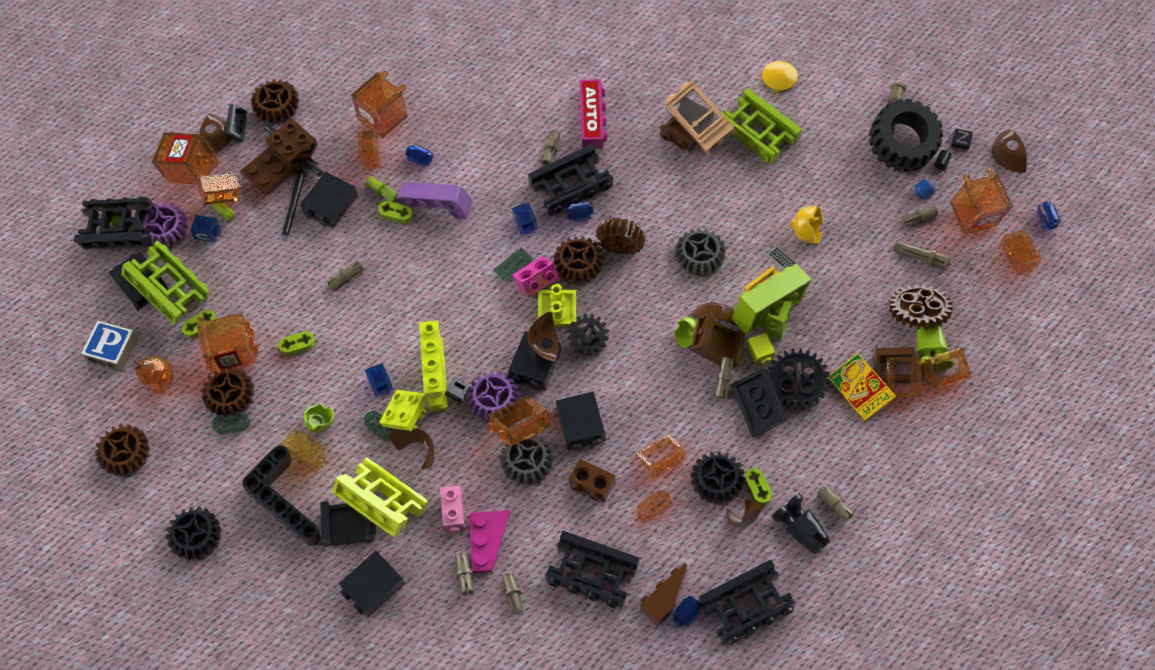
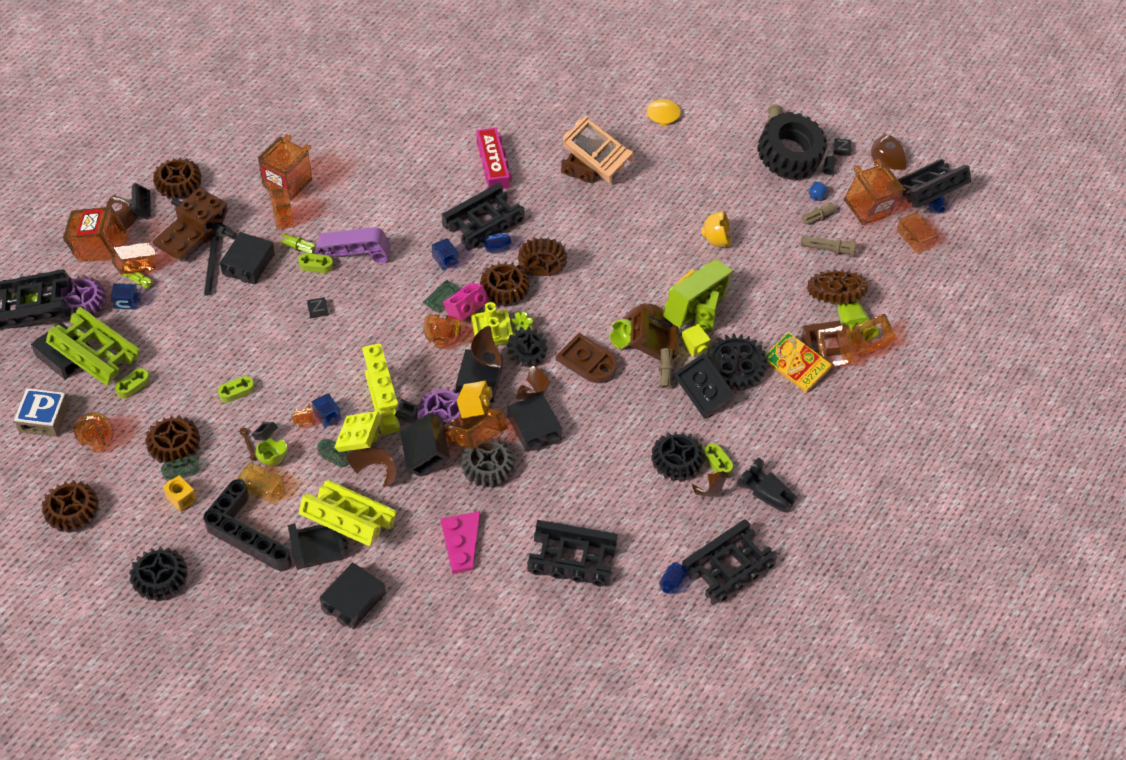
camera: 15 degrees left, 10 degrees down
clear orange container [196,312,259,374] -> none
dark tan pin [326,260,364,291] -> none
clear blue brick [405,144,434,167] -> none
bright pink brick [440,486,465,534] -> none
dark tan pin [455,552,474,595] -> none
dark tan axle [502,572,524,614] -> none
dark tan pin [541,130,561,166] -> none
reddish brown brick [569,459,616,502] -> none
clear orange tile [635,433,687,479] -> none
clear orange beam [636,490,671,522] -> none
reddish brown slope [640,563,687,628] -> none
dark grey gear [675,228,726,276] -> none
lime fence [721,88,802,165] -> none
sticker [767,245,800,269] -> none
dark tan pin [817,485,855,522] -> none
none -> yellow brick [163,475,197,512]
none -> reddish brown hinge [240,428,257,461]
none -> black tile [251,422,278,441]
none -> clear orange brick [291,403,315,428]
none -> black tile [307,297,329,319]
none -> black brick [400,413,450,477]
none -> clear orange cylinder [423,314,461,348]
none -> yellow brick [457,381,493,418]
none -> lime plant [512,311,534,332]
none -> reddish brown piece [516,366,550,400]
none -> reddish brown plate [556,333,617,383]
none -> black fence [888,159,972,208]

